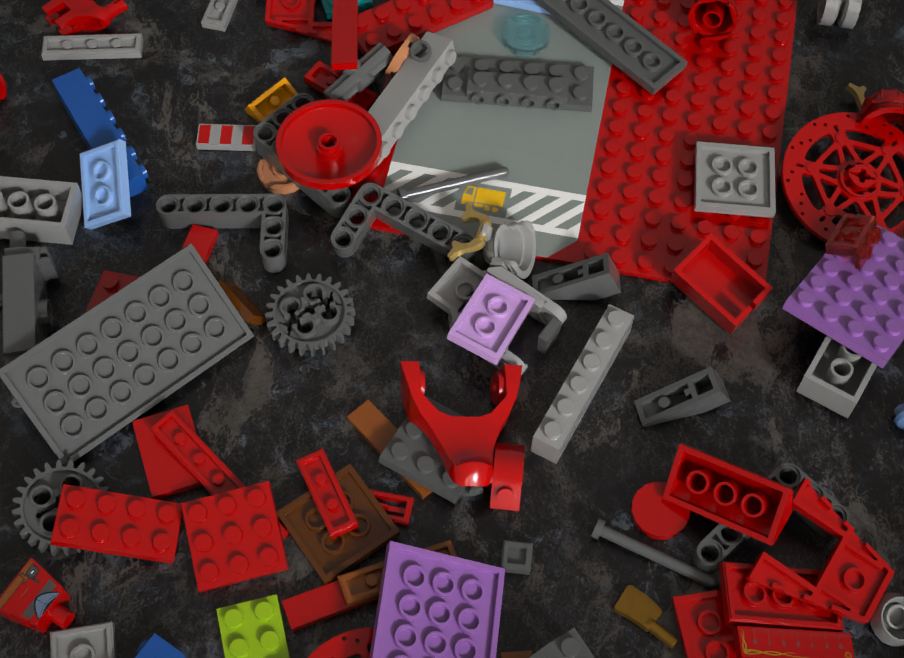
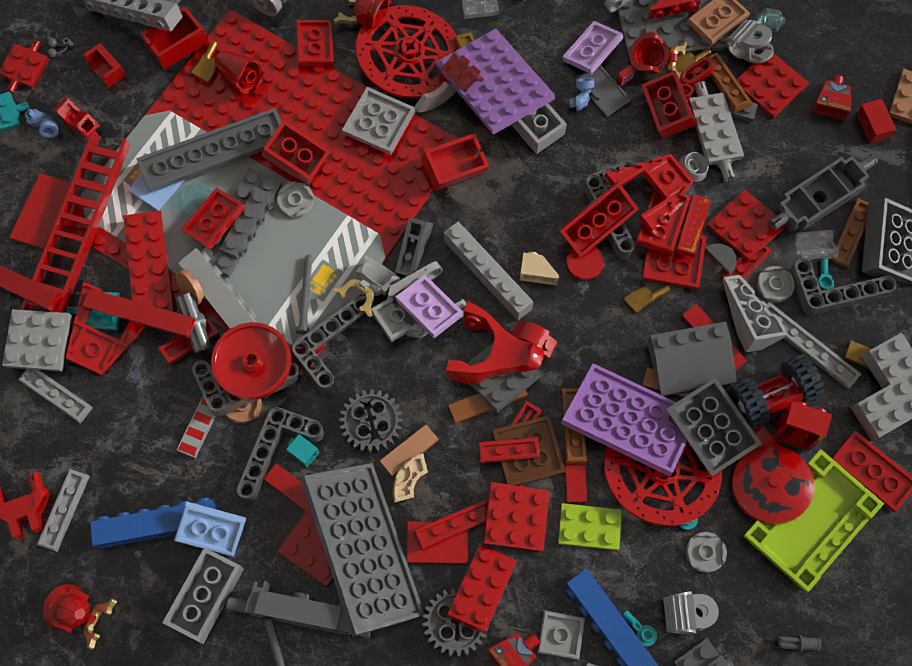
camera: 70 degrees left, 10 degrees up
reddish brown tile [218,279,266,325] -> none
light orange slope [244,77,298,123] -> none
dark grey hinge [410,40,432,63] -> none
dark grey tile [500,540,533,575] -> none
dark grey tile [536,317,562,355] -> none
dark grey bar [591,518,719,588] -> none
dark grey slope [634,367,731,427] -> none
none -> red plate [181,187,246,250]
none -> red brick [262,120,331,186]
none -> light grey tile [277,182,314,218]
none -> teal brick [286,434,319,468]
none -> red tile [296,20,334,66]
none -> nougat tile [380,425,439,477]
none -> tan tile [393,453,428,502]
none -> light grey tile [415,82,456,112]
none -> tan slope [520,252,559,286]

